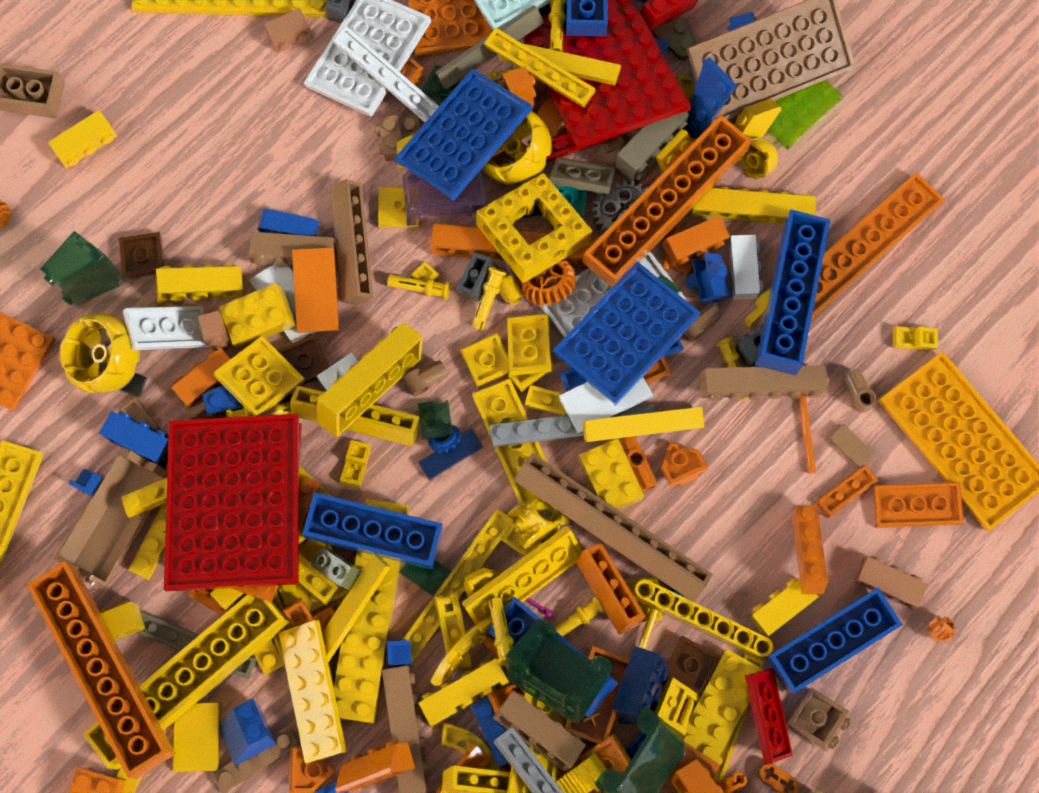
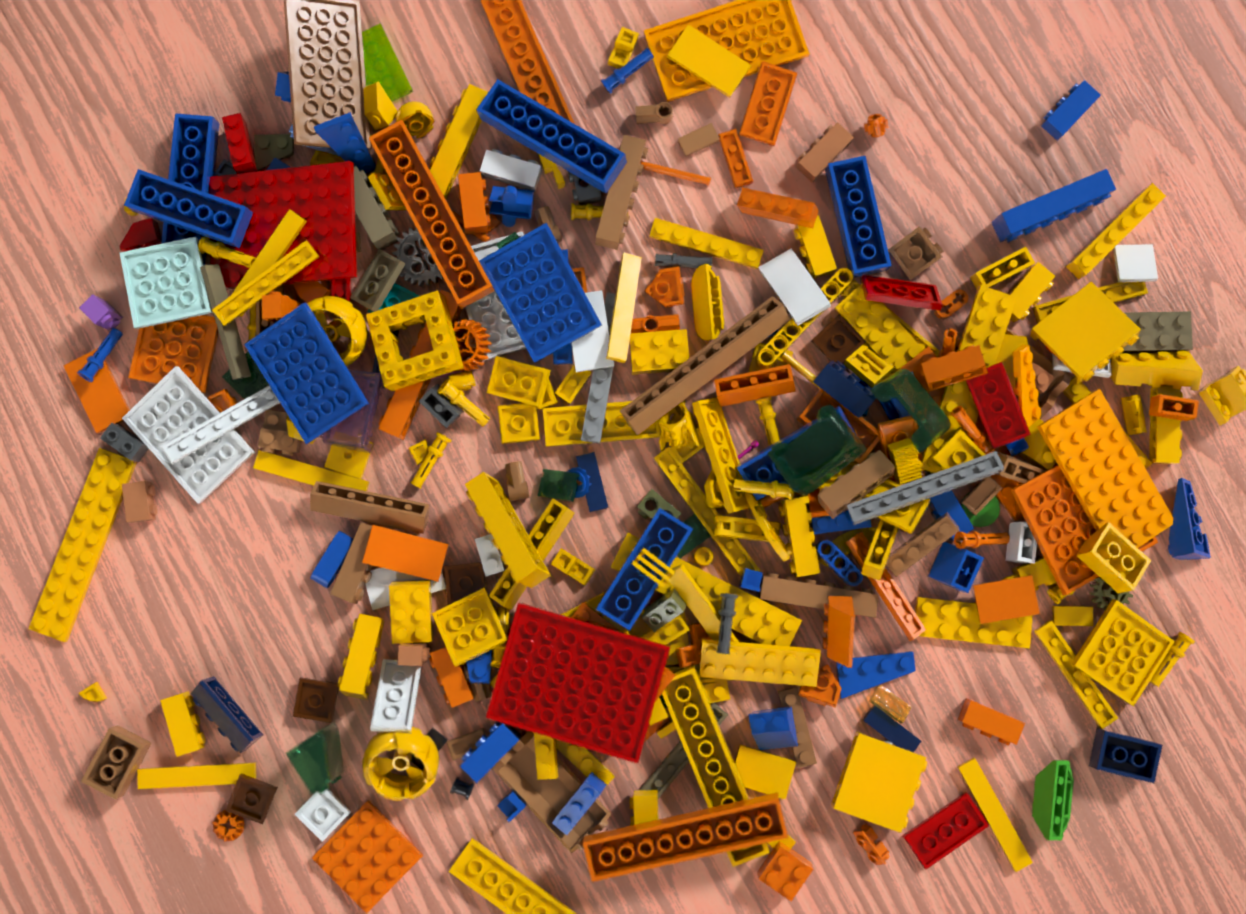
camera: 70 degrees left, 10 degrees up
none -> yellow tile [79,682,107,702]
none -> yellow tile [137,762,256,789]
none -> dark blue slope [190,676,263,753]
none -> reddish brown plate [226,773,278,825]
none -> yellow tile [253,450,370,491]
none -> white plate [295,784,351,842]
none -> black bush [450,777,475,800]
none -> blue brick [552,772,607,835]
none -> blue pin [600,48,654,94]
none -> yellow tile [632,548,676,588]
none -> olive brick [637,489,681,519]
none -> yellow plate [649,218,763,269]
none -> dark grey pin [655,253,712,269]
none -> yellow tile [656,720,676,738]
none -> yellow tile [667,25,751,98]
none -> yellow brick [691,264,724,340]
none -> yellow tile [694,547,713,566]
none -> dark grey pin [717,593,738,654]
none -> white tile [759,249,831,326]
none -> blue beam [816,540,863,586]

